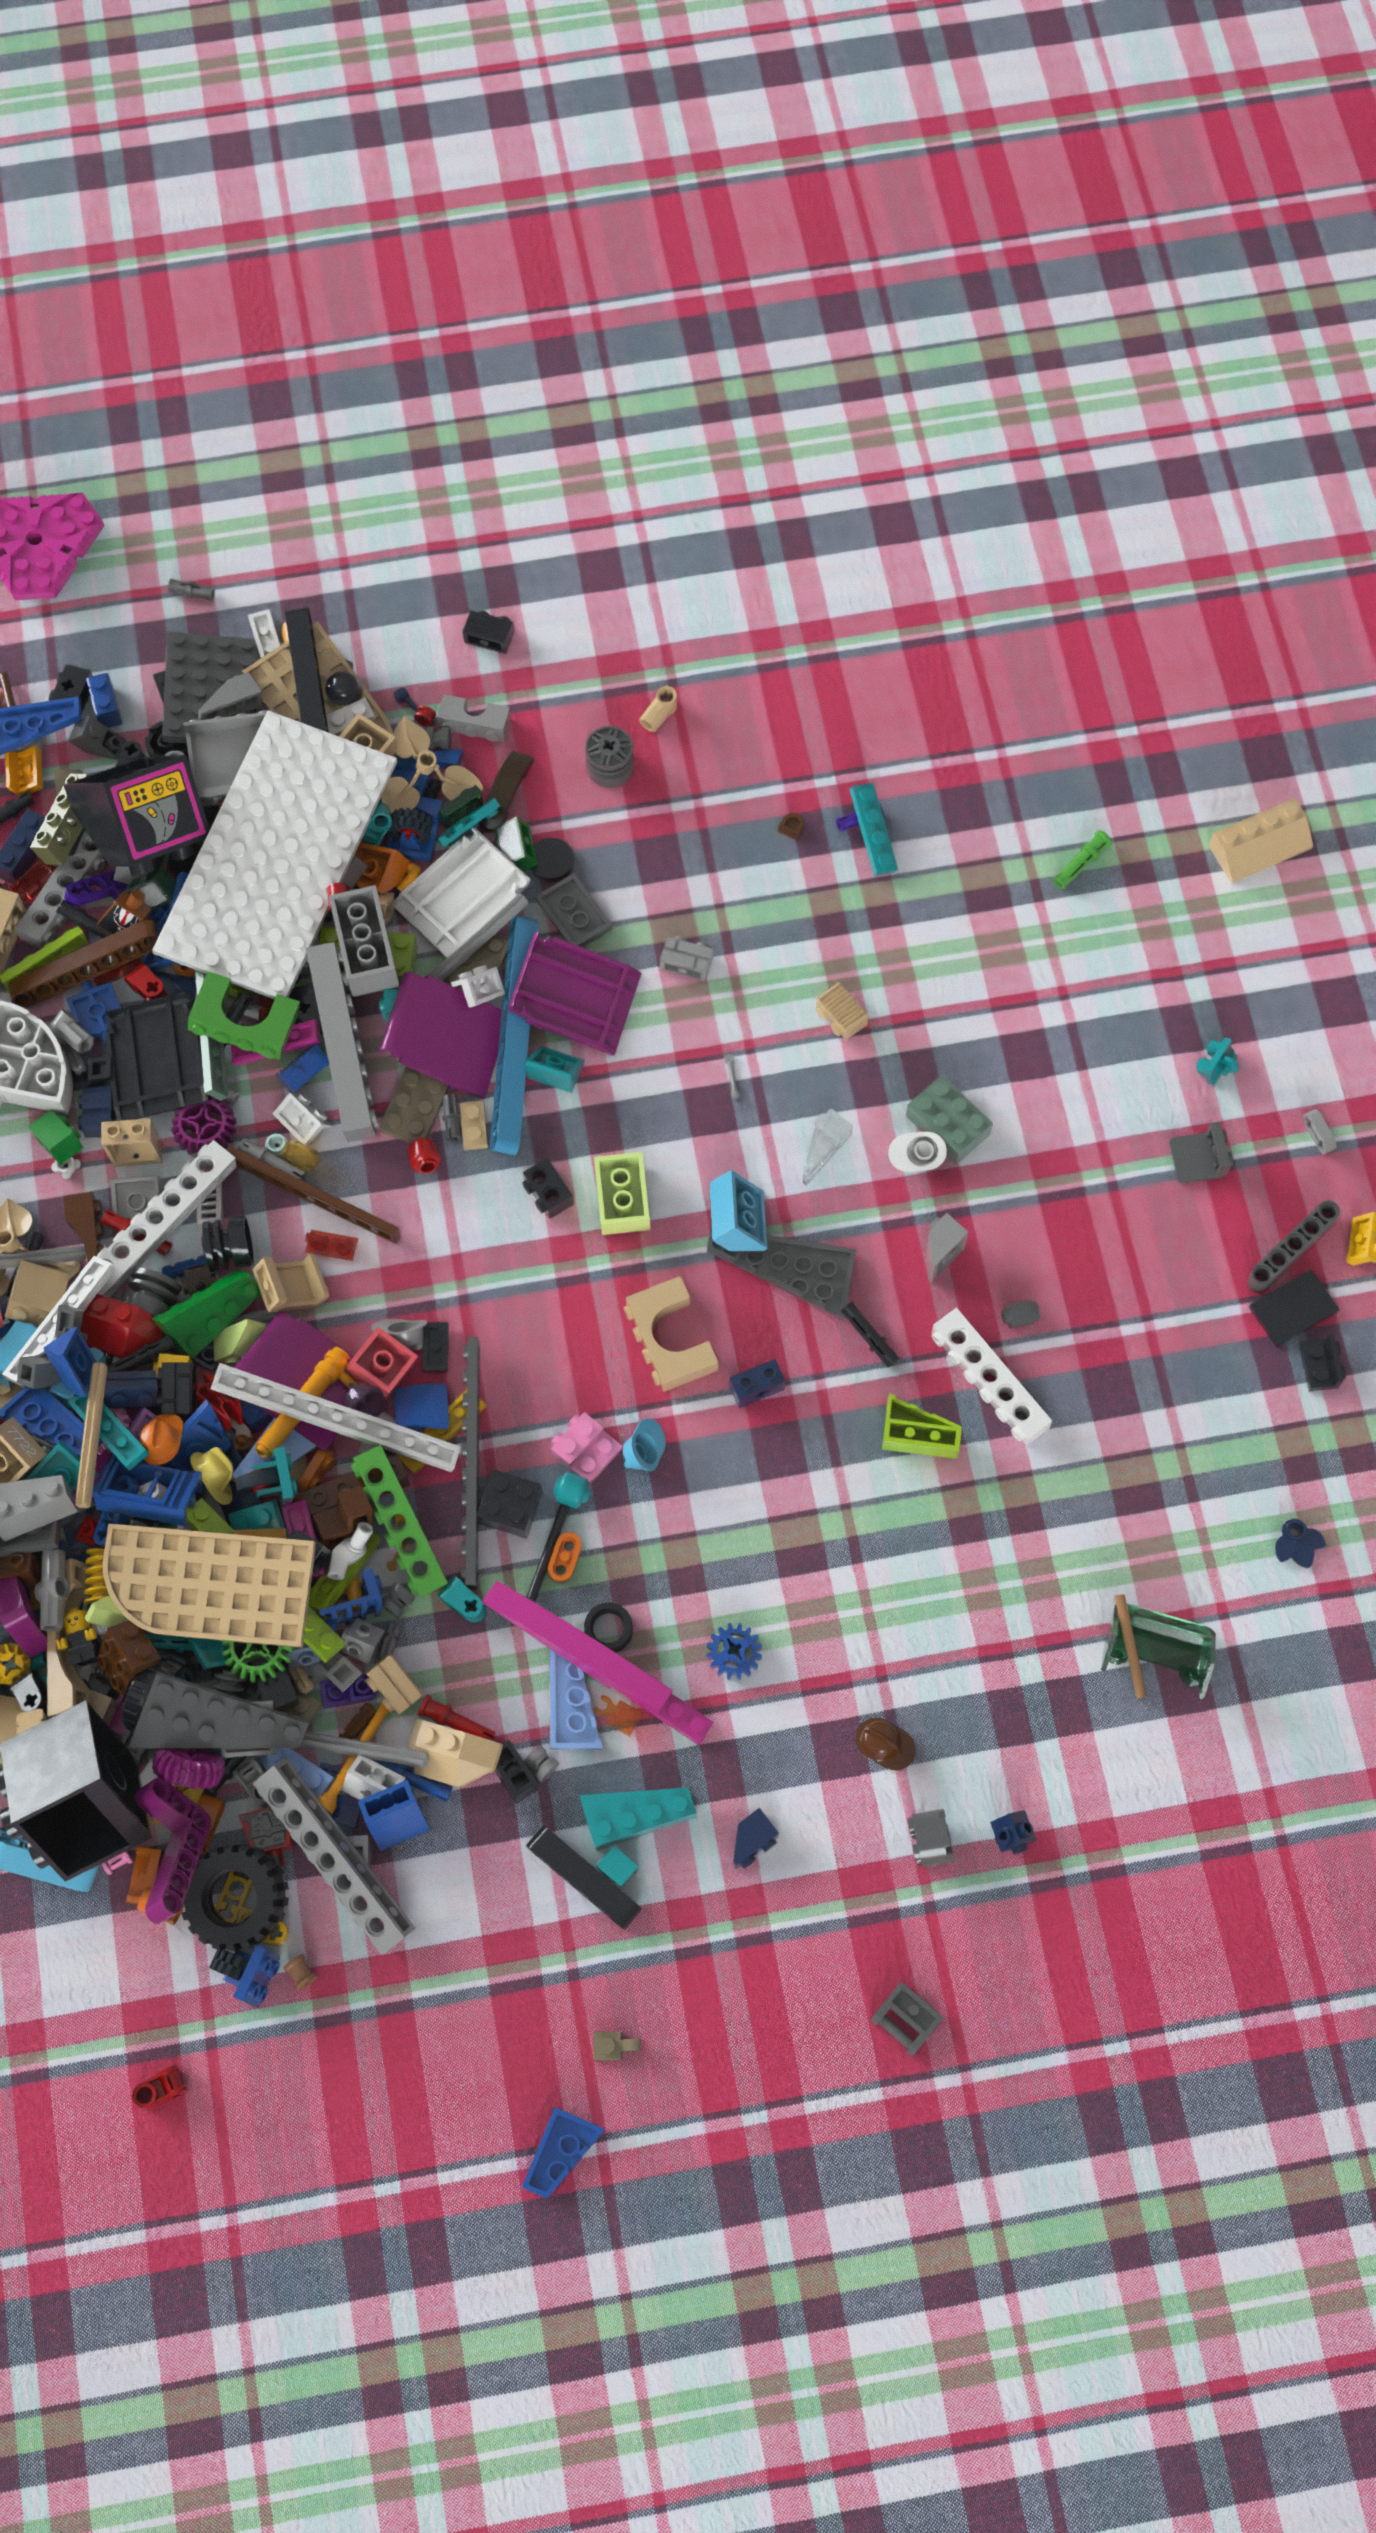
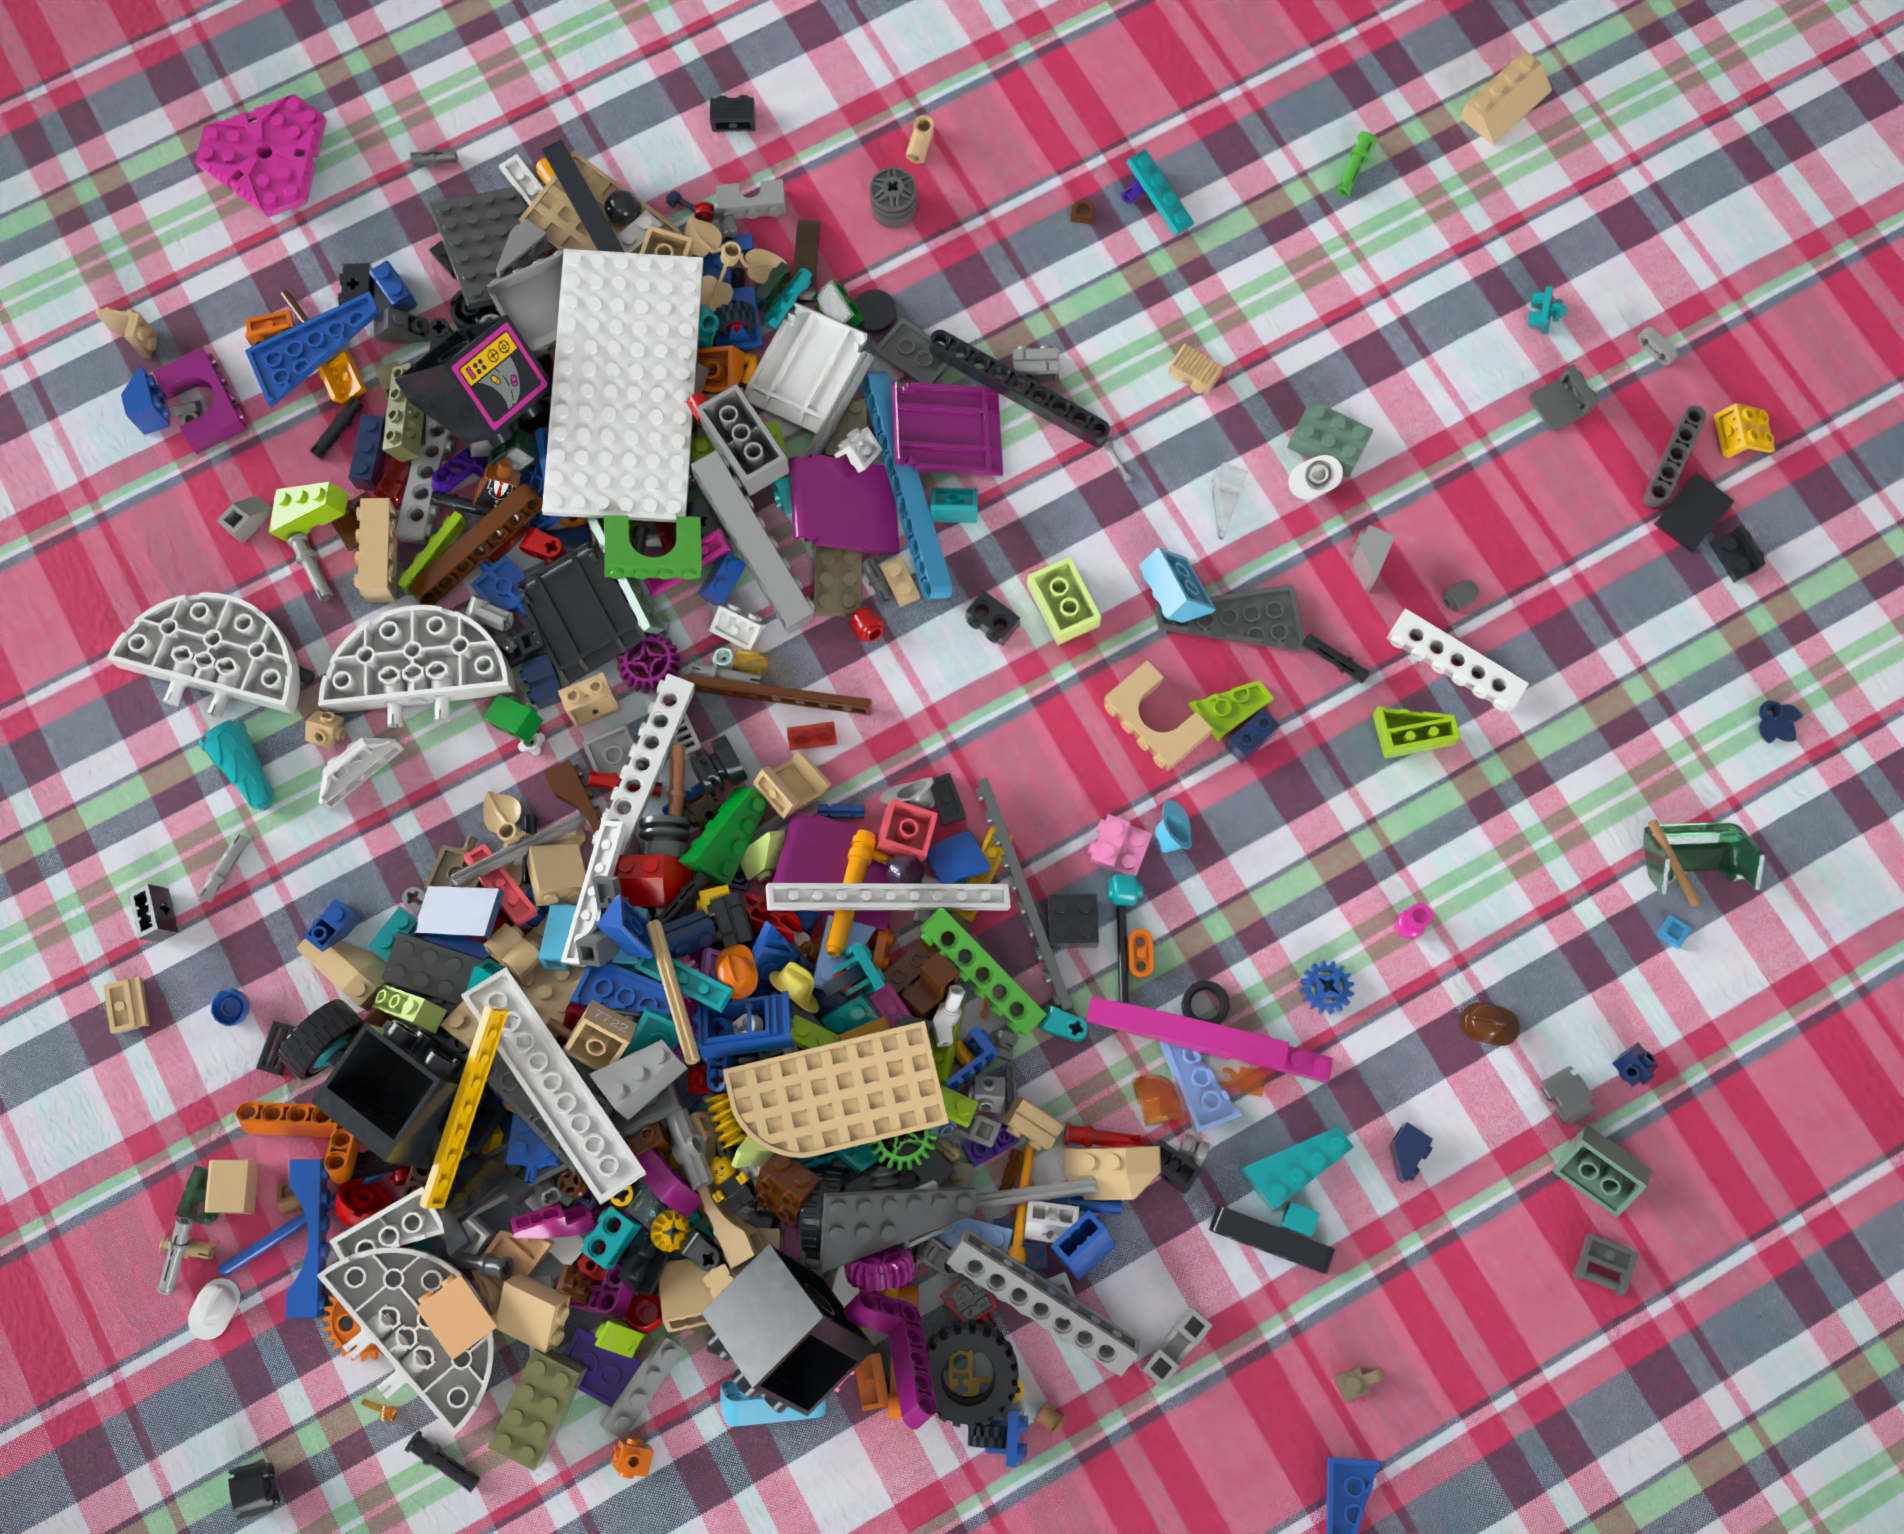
camera: 20 degrees left, 5 degrees up
none -> nougat pin [667,745,686,817]
none -> blue axle [818,804,865,819]
none -> black beam [929,330,1110,447]
none -> clear orange brick [1131,1074,1185,1127]
none -> light grey arch [1140,1308,1213,1387]
none -> lime wing [1188,680,1274,742]
none -> dark pink piece [1395,903,1433,939]
none -> sand green slope [1552,1124,1652,1218]
none -> dark azure tile [1656,915,1692,949]

